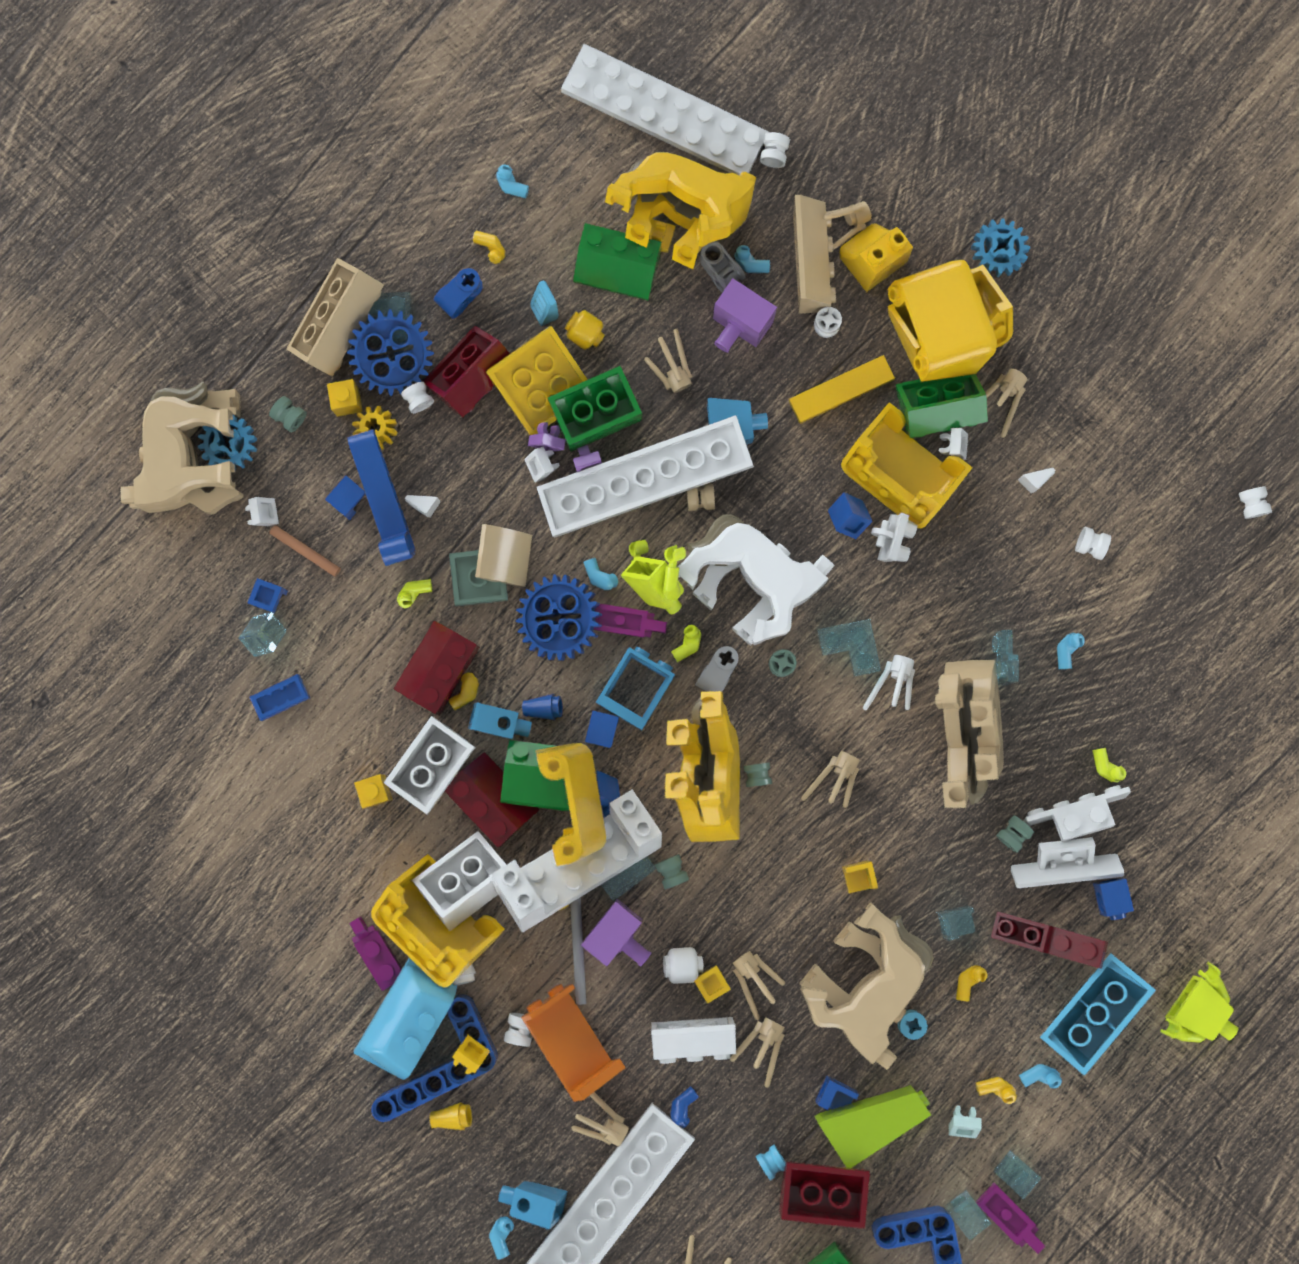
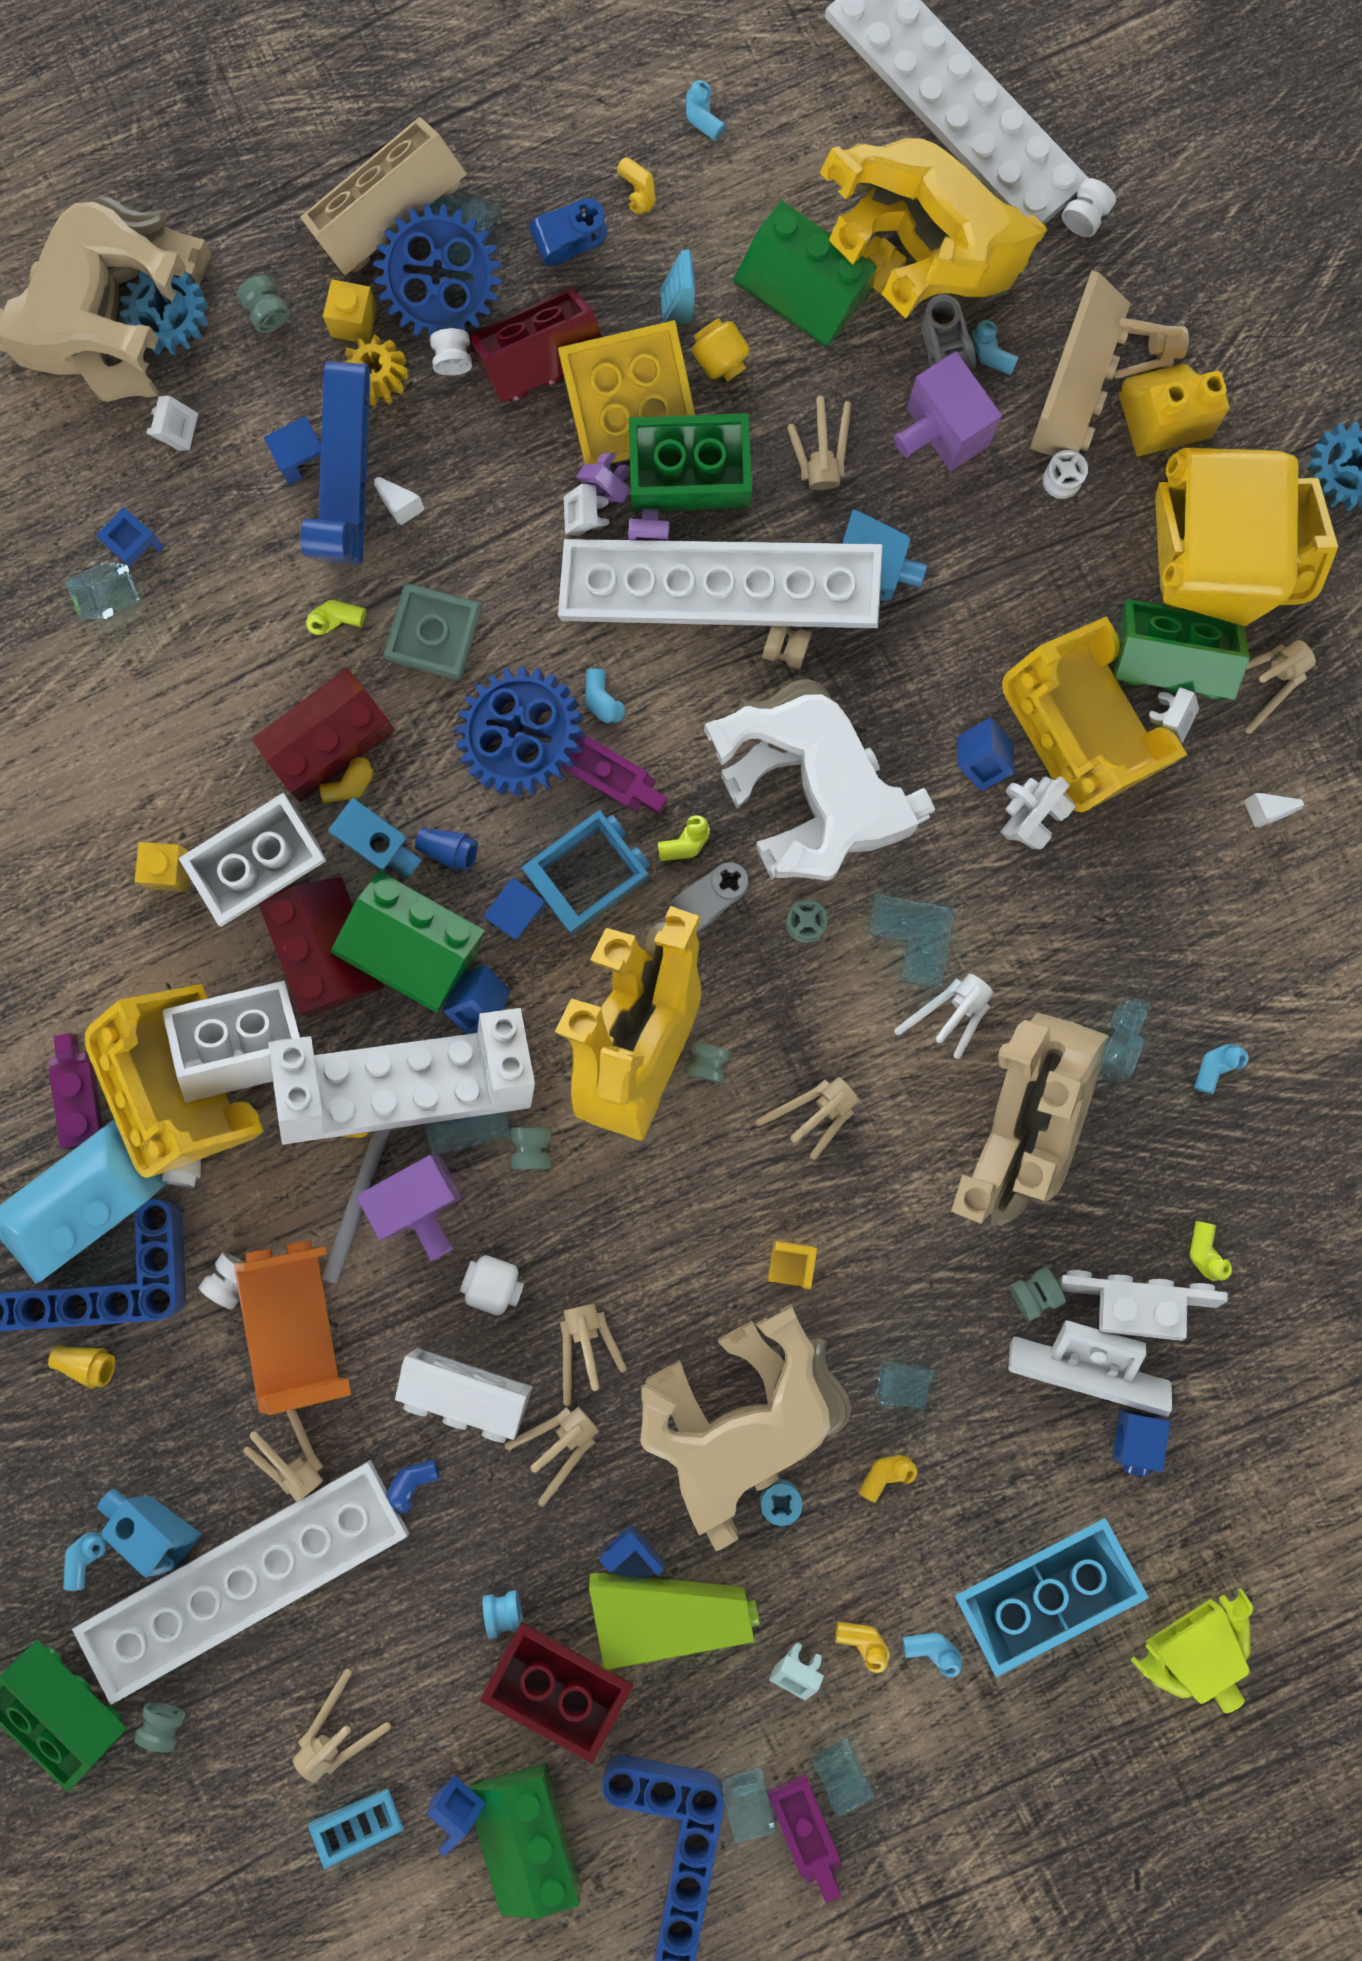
camera: 20 degrees right, 0 degrees up
blue plate [249,674,310,721] -> none
nougat bar [269,525,341,577] -> none
yellow tile [452,1035,490,1075] -> none
tan slope [475,524,532,587] -> none
yellow windscreen [536,743,606,866] -> none
neon yellow torso [621,540,686,615] -> none
yellow tile [694,965,731,1004] -> none
yellow tile [789,355,895,424] -> none
dark red slope [991,911,1108,969] -> none
white wheel [1075,527,1111,560] -> none

